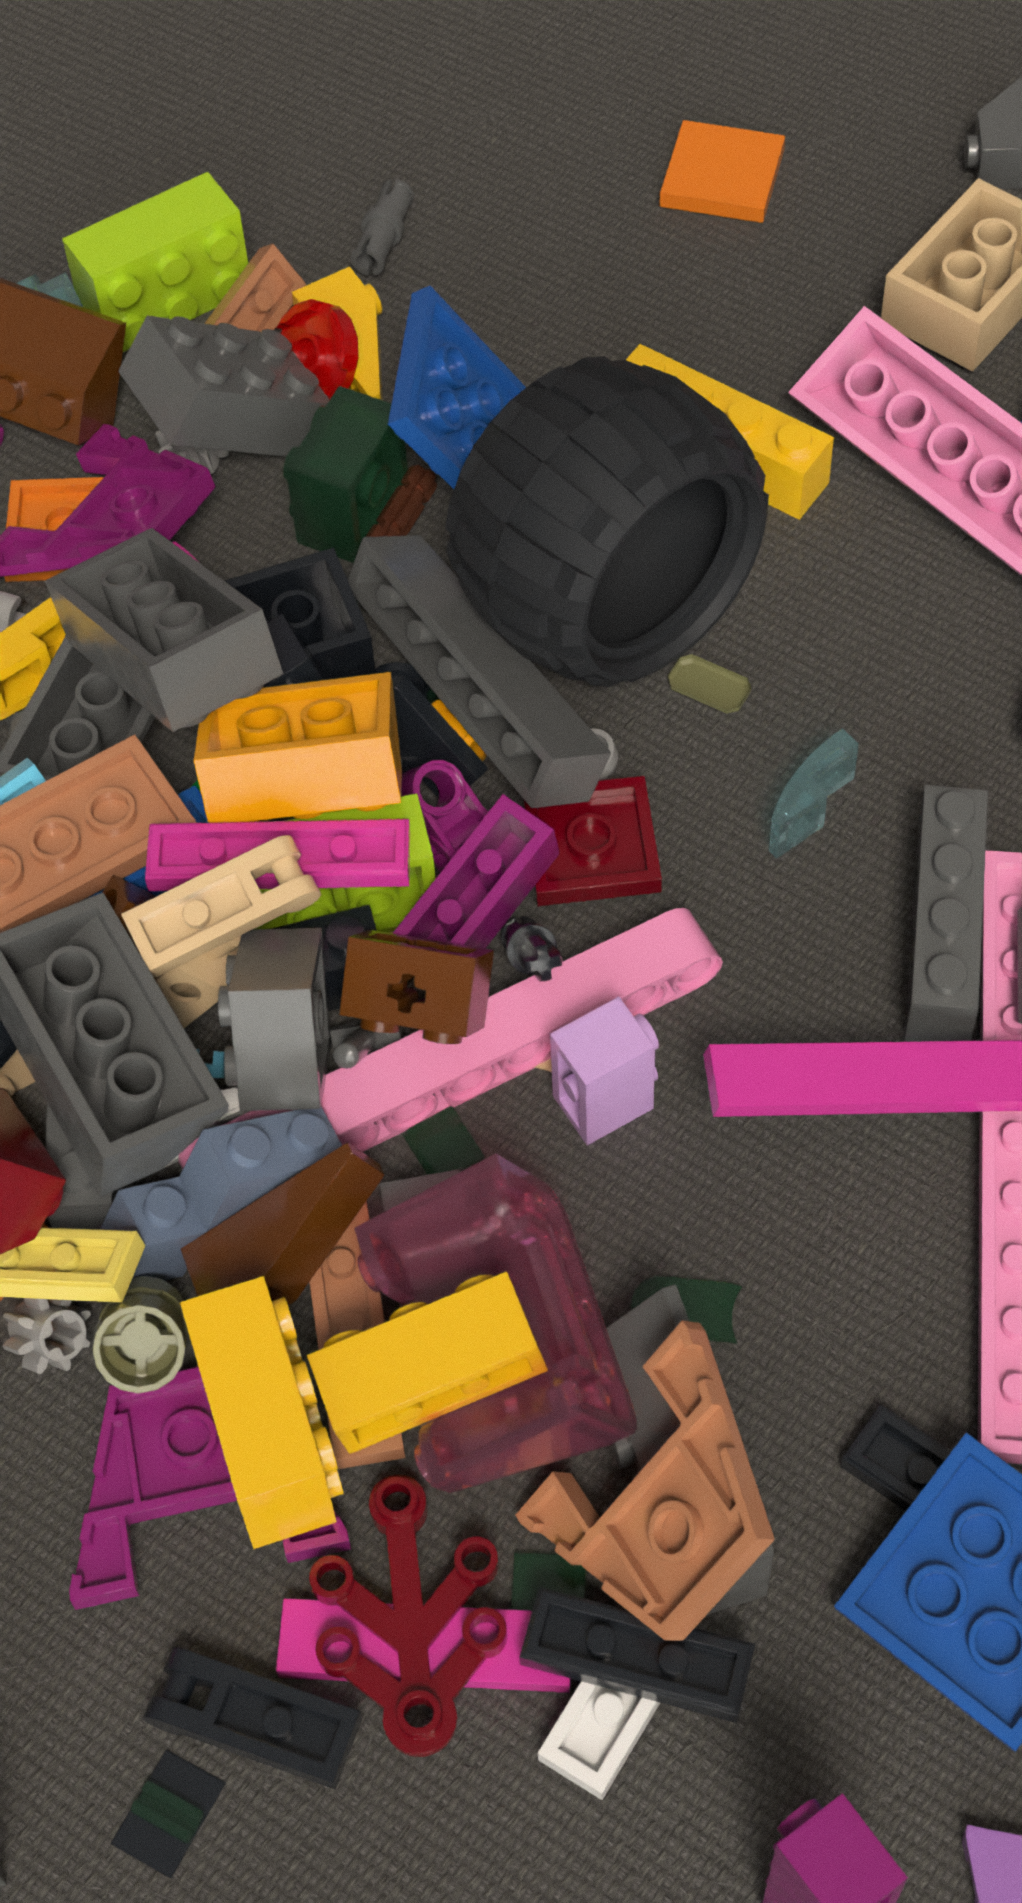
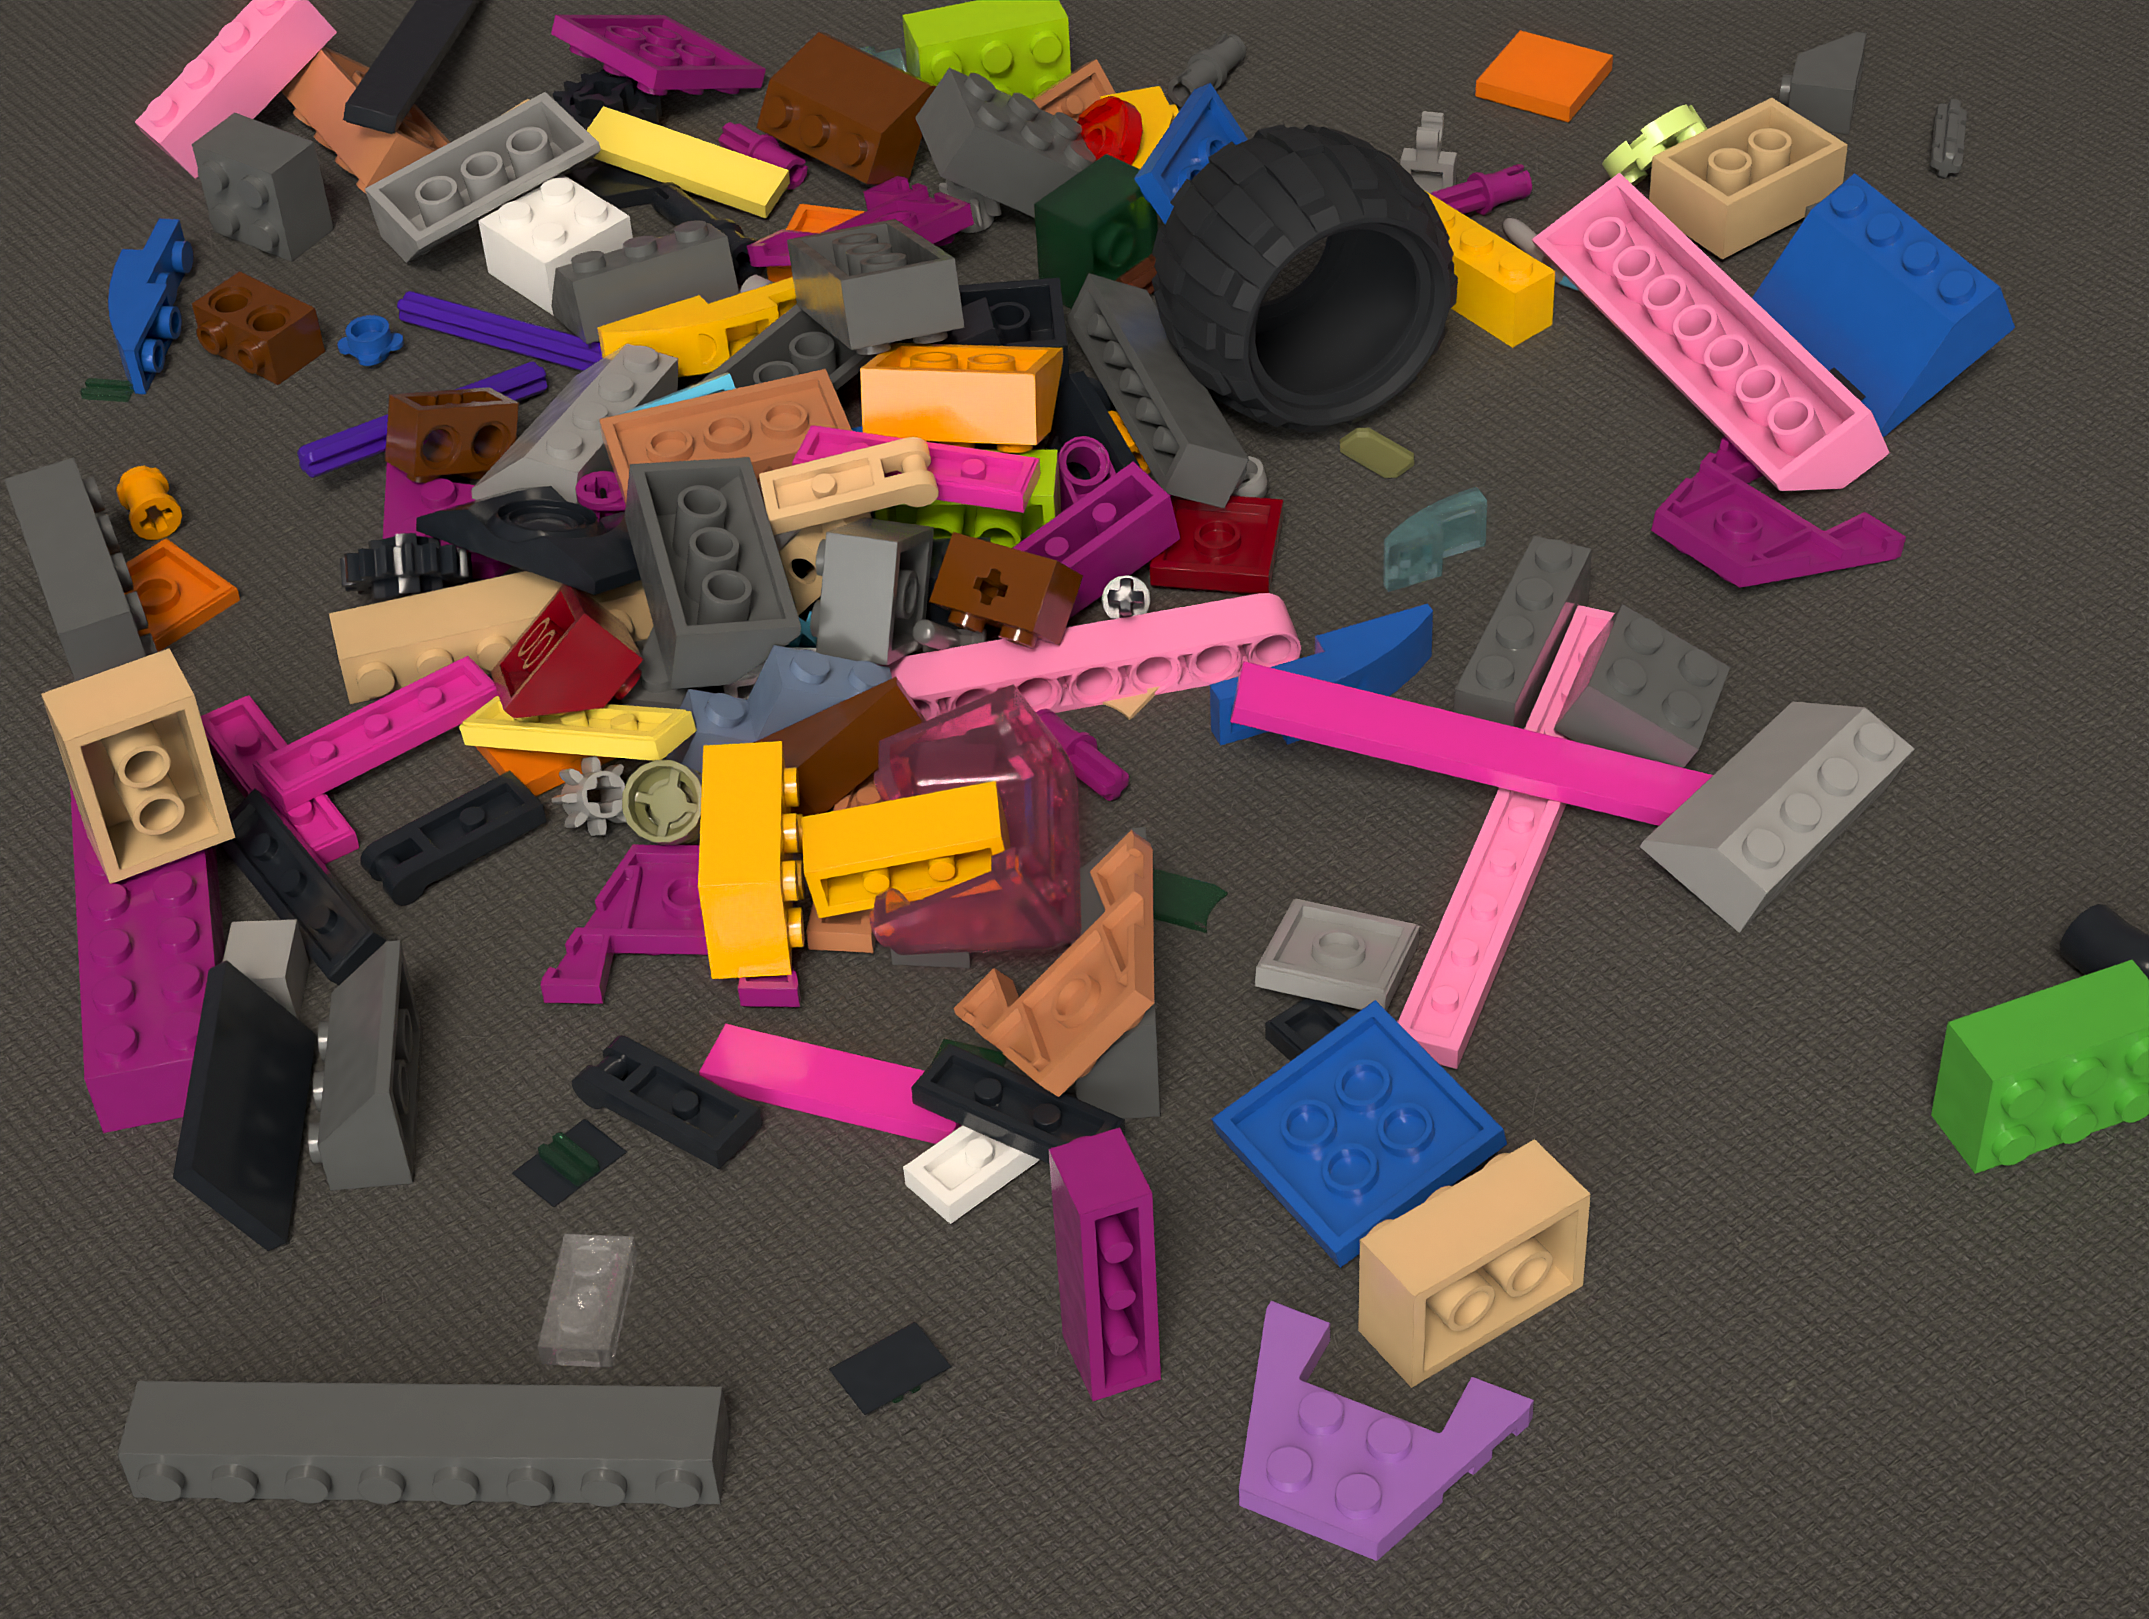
camera: 15 degrees right, 15 degrees down
dark red plant [309,1474,507,1757] -> none
lavender brick [550,997,659,1146] -> none
none -> magenta axle [1023,708,1129,801]
none -> blue slope [1210,603,1433,746]
none -> light grey tile [1255,899,1420,1011]
none -> light grey plate [1400,111,1457,194]
none -> magenta axle [1431,164,1532,215]
none -> light grey piece [1503,218,1579,290]
none -> yellowish green plate [1602,104,1707,186]

